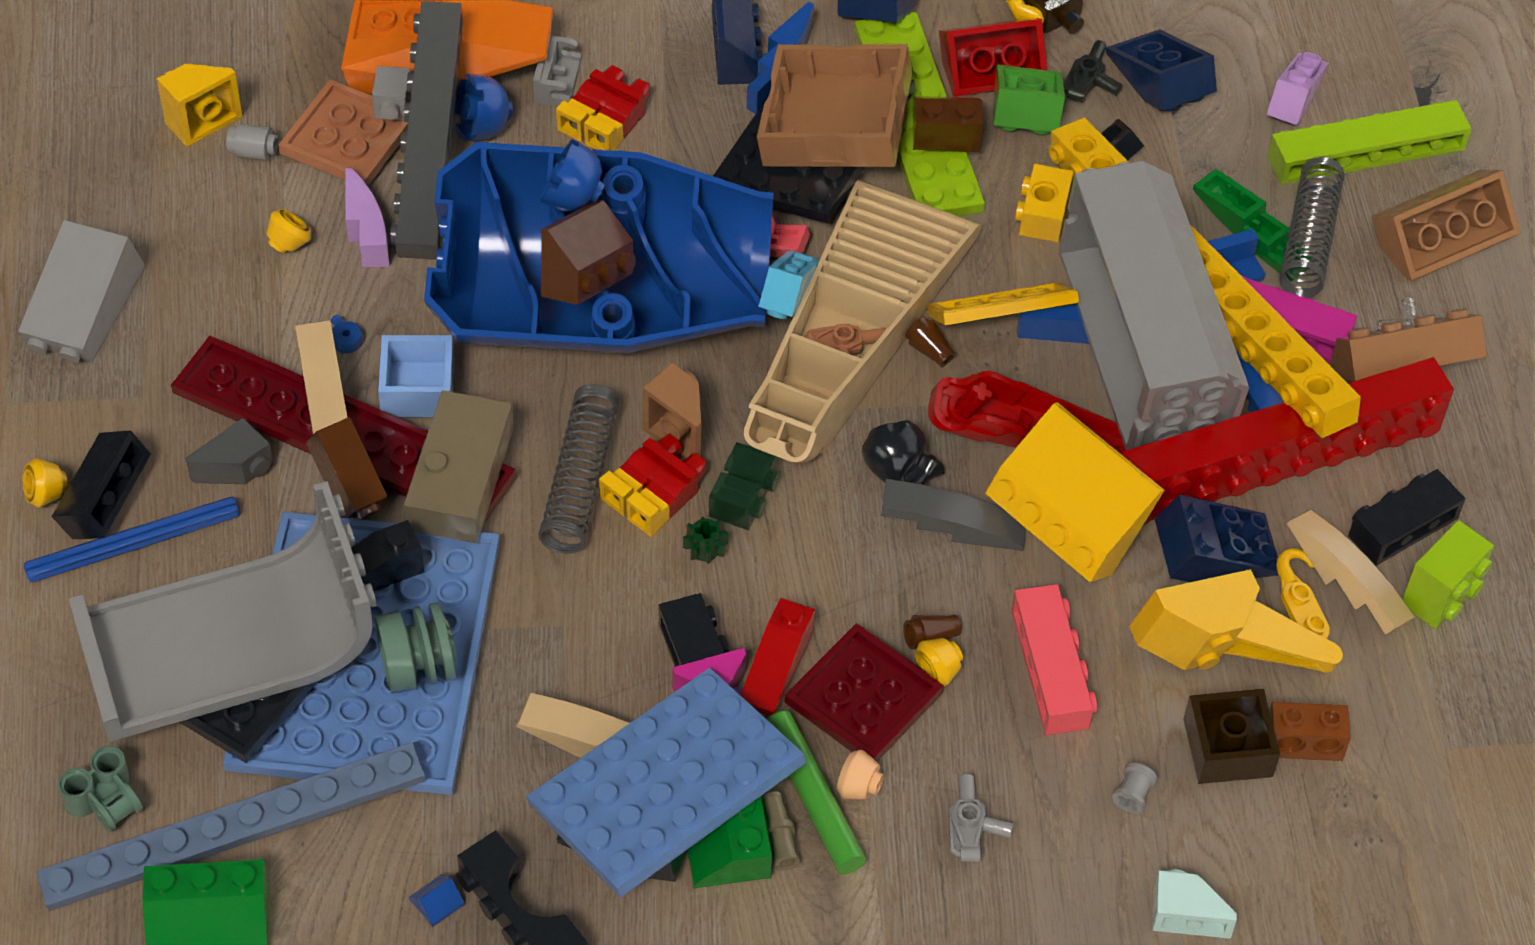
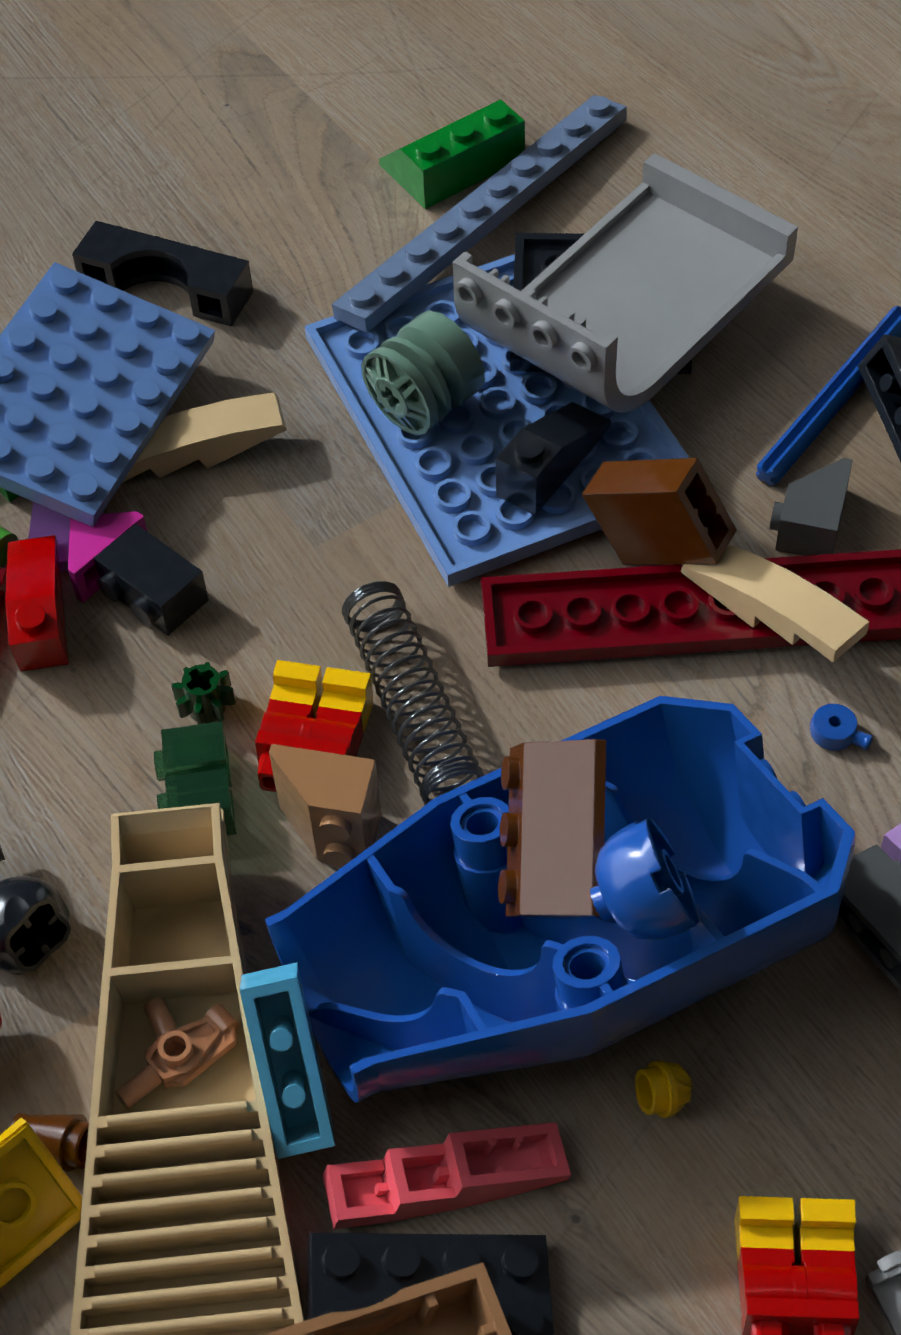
camera: 155 degrees right, 0 degrees up
sand green piece [58,746,143,832] -> none
light blue piece [378,335,455,417] -> none
dark tan brick [404,390,514,544] -> none
blue slope [409,875,465,927] -> none

